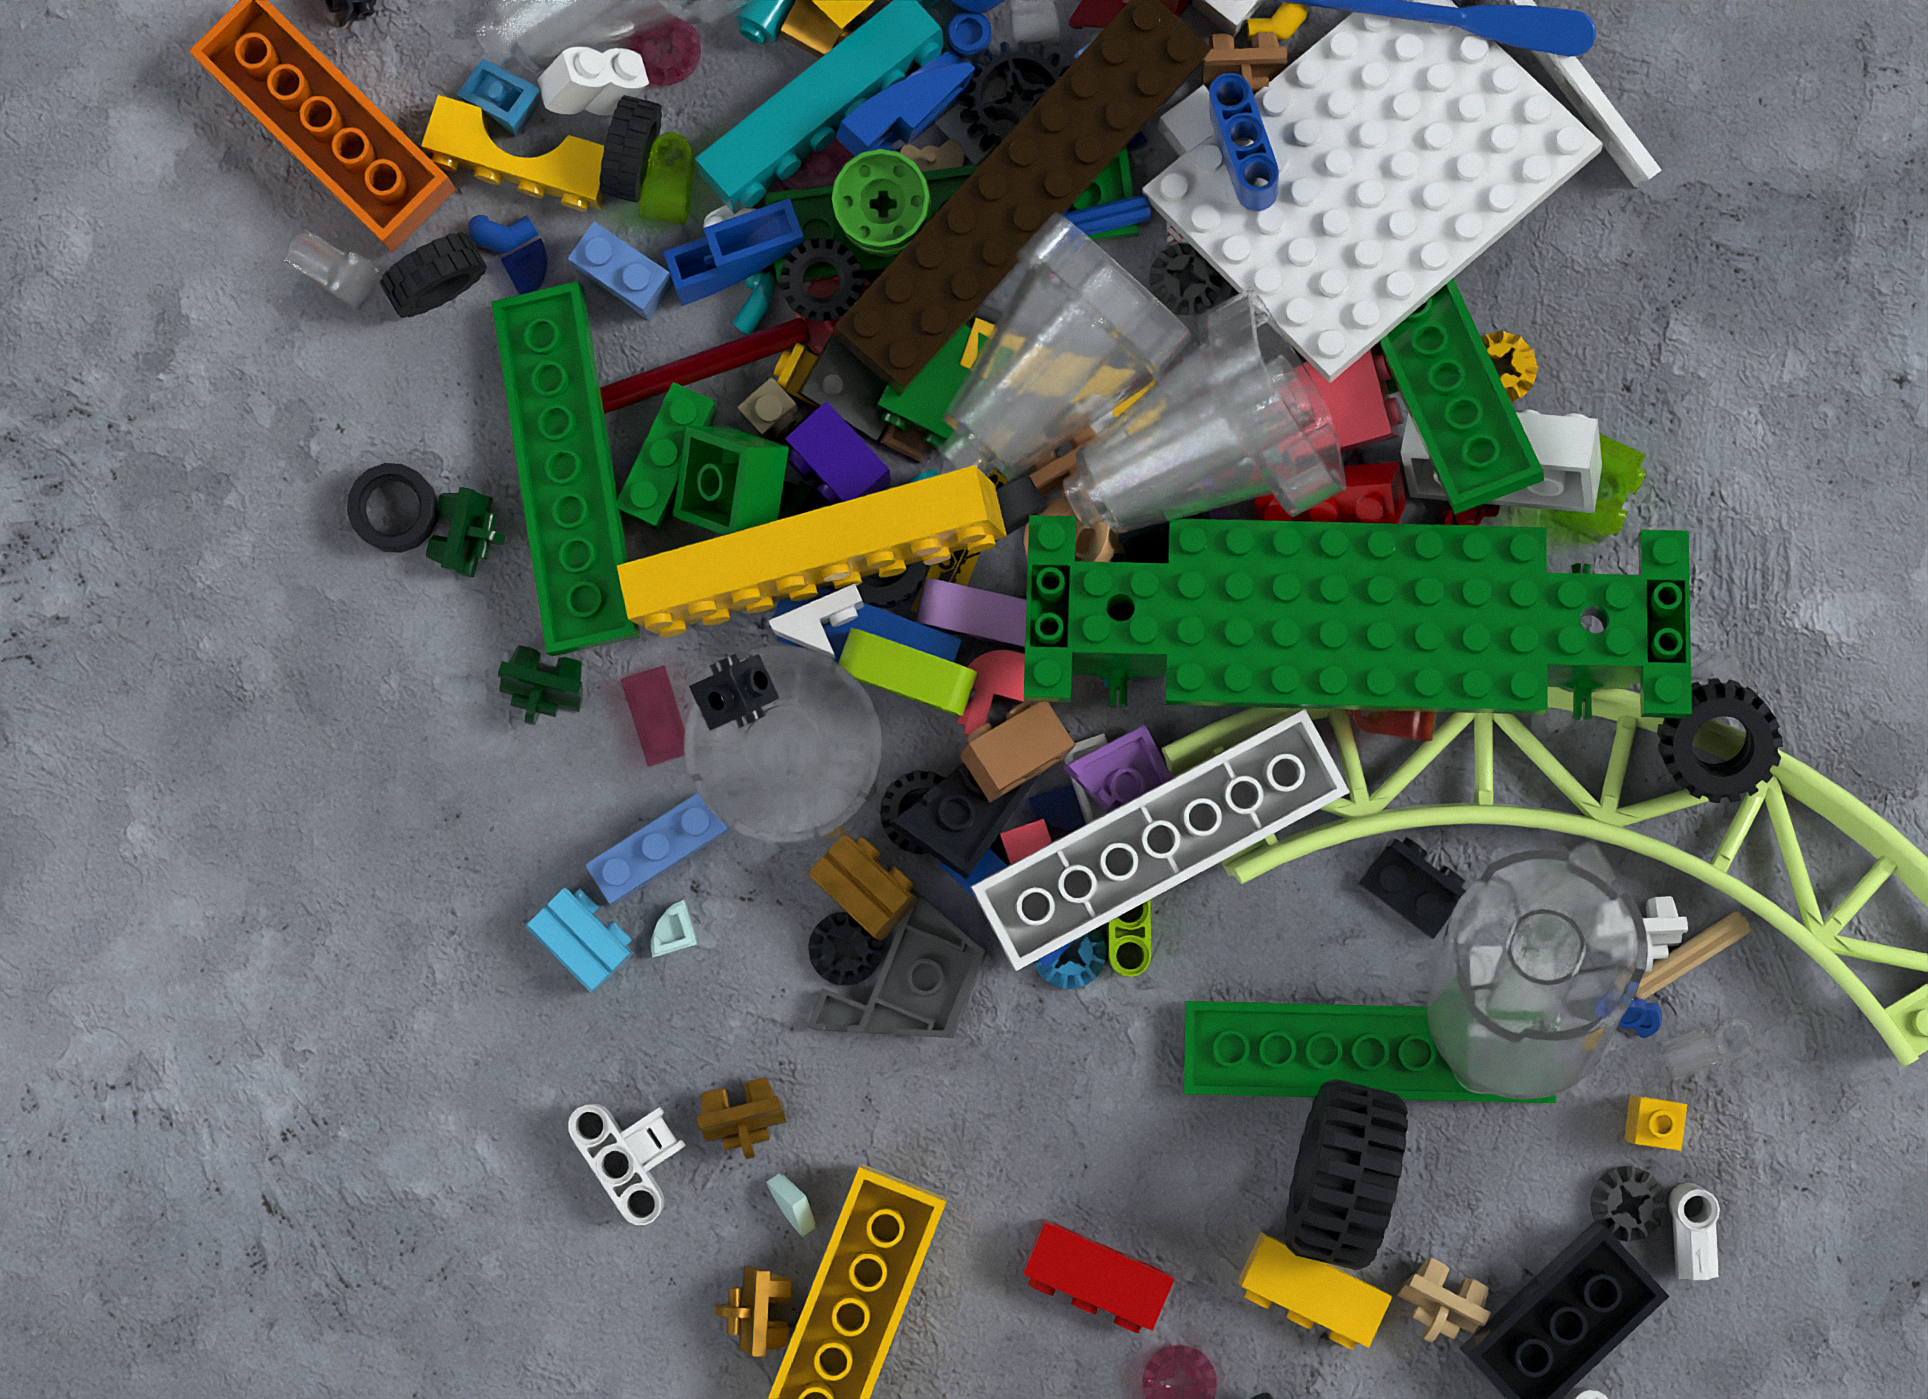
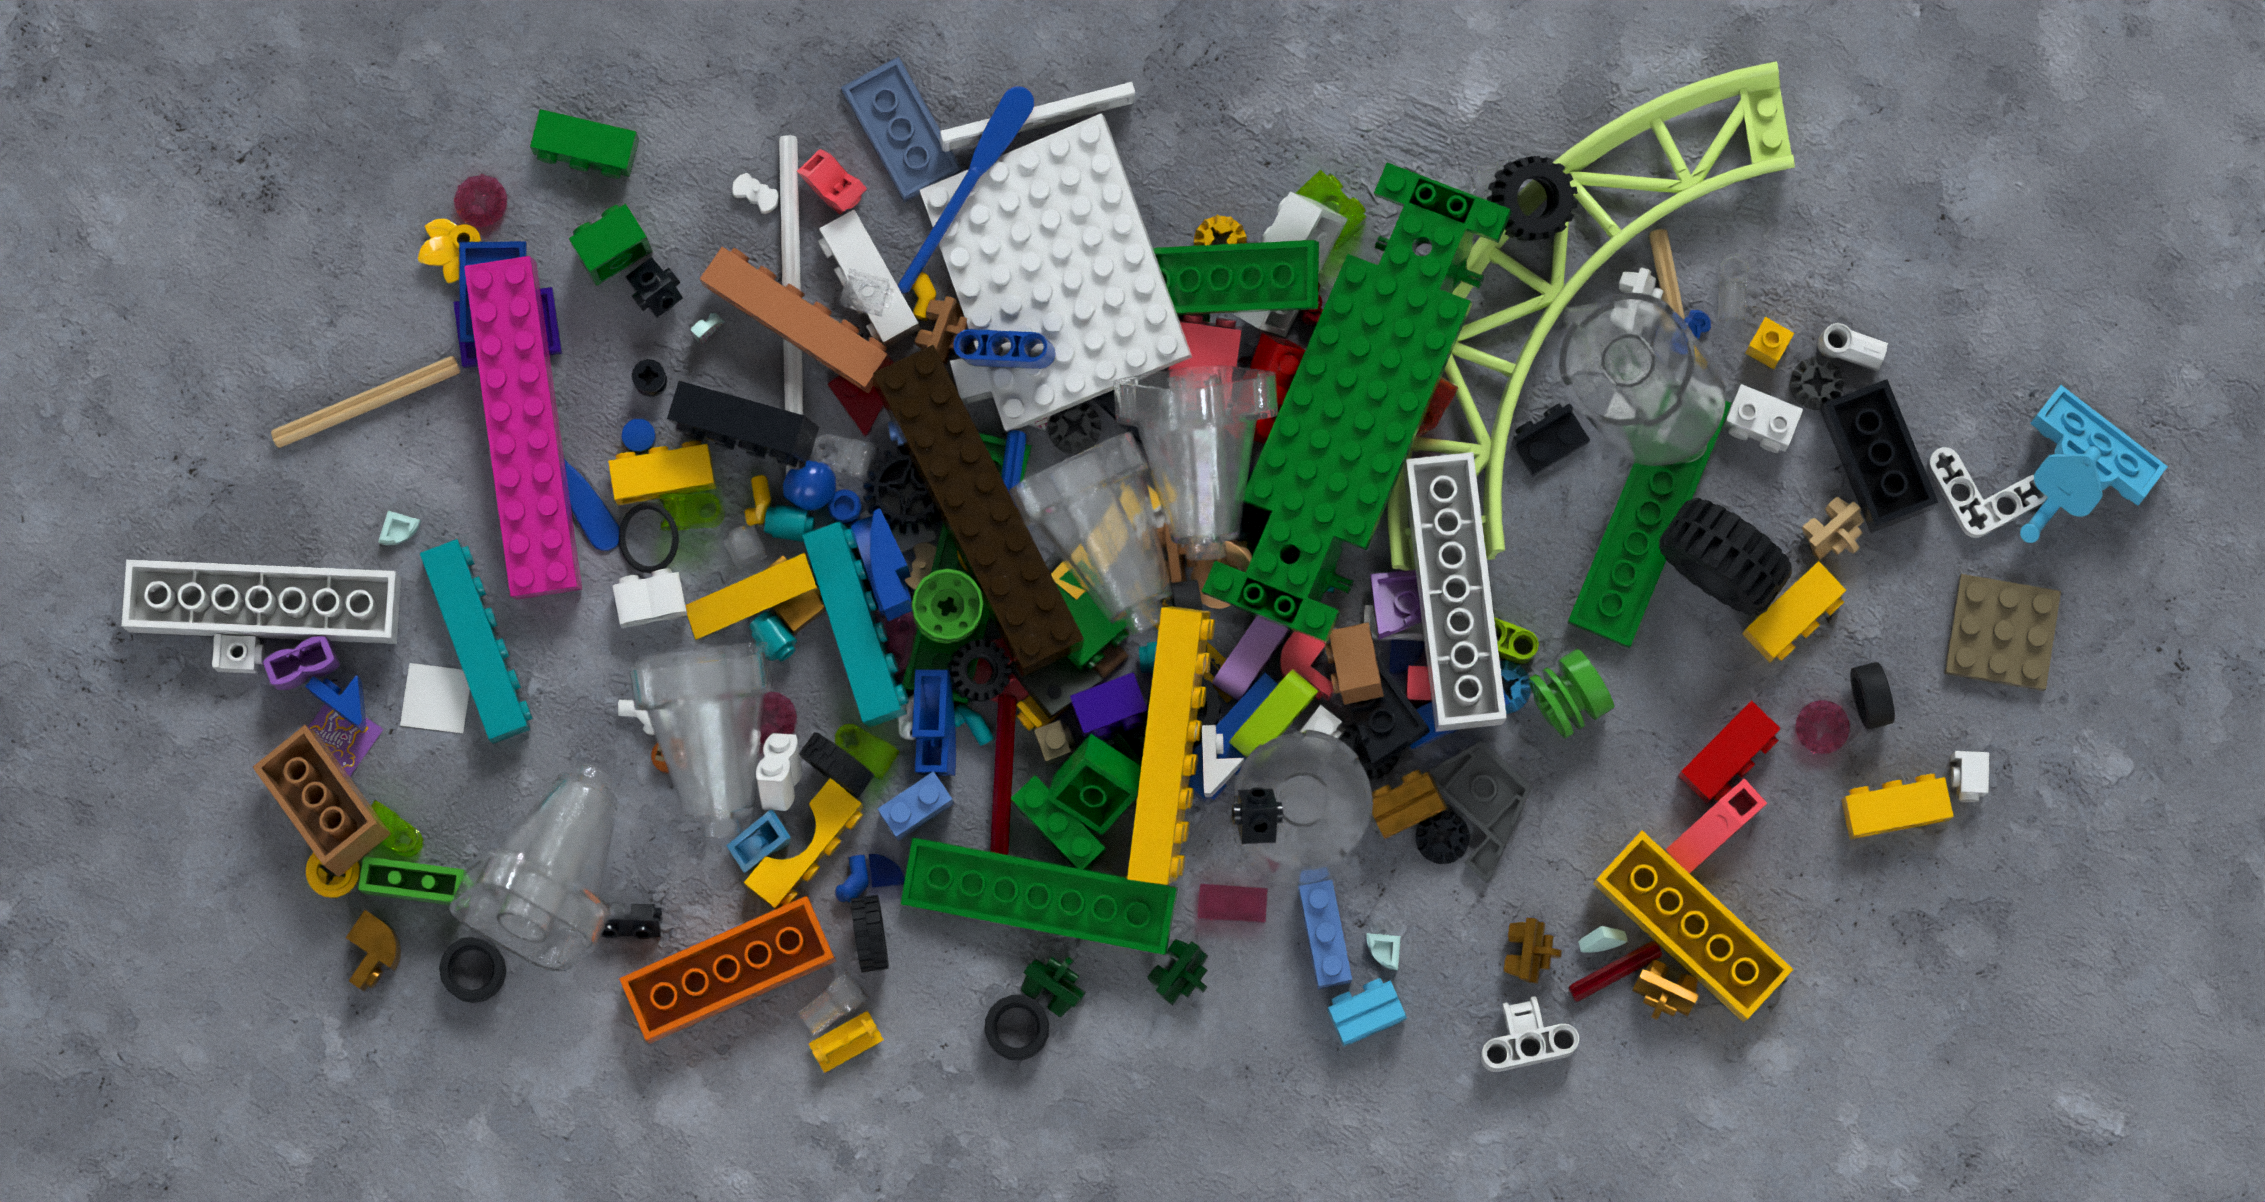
camera: 65 degrees left, 5 degrees down
none -> yellow hinge [808,1011,884,1073]
none -> white brick [1299,705,1346,757]
none -> bright green wheel [1528,648,1615,739]
none -> dark red axle [1568,941,1662,1002]
none -> coral slope [1665,778,1767,874]
none -> white brick [1723,384,1803,453]

